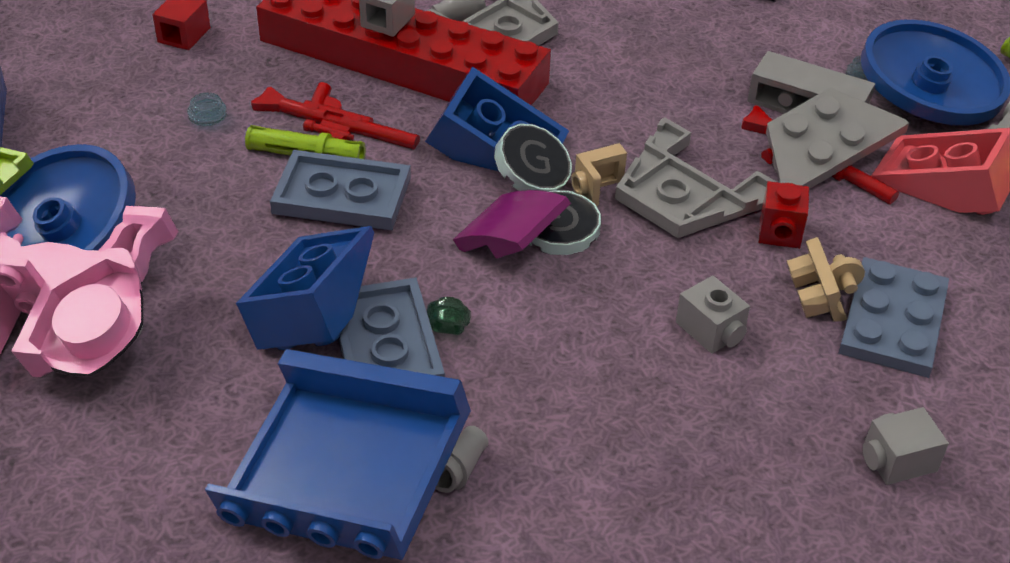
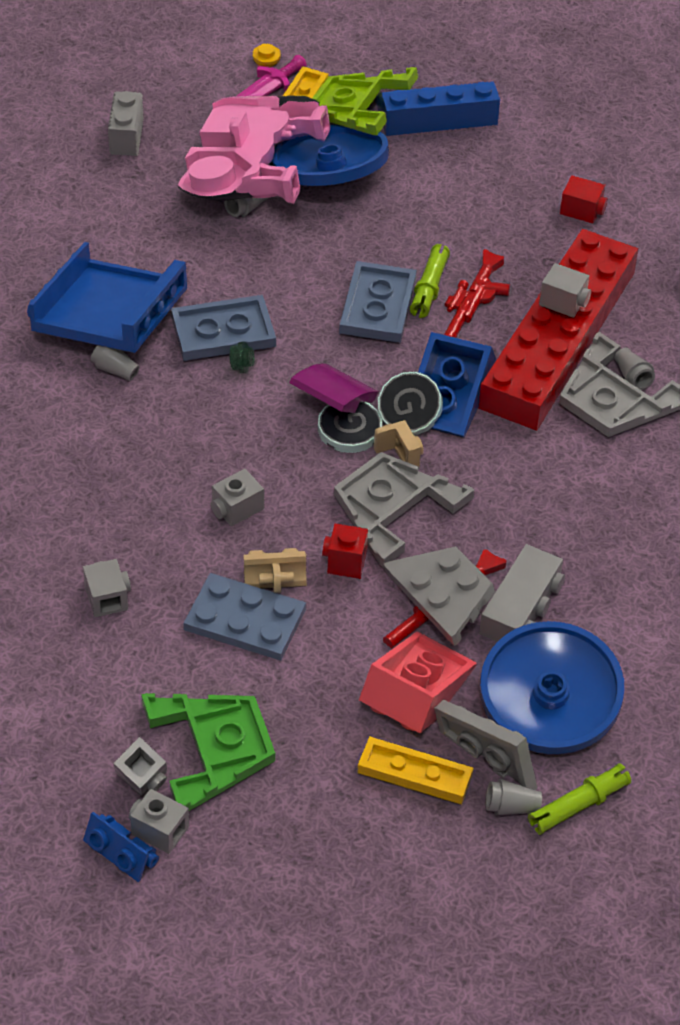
camera: 90 degrees right, 5 degrees up
clear light blue plate [187,92,227,126] -> none
blue slope [236,226,374,350] -> none

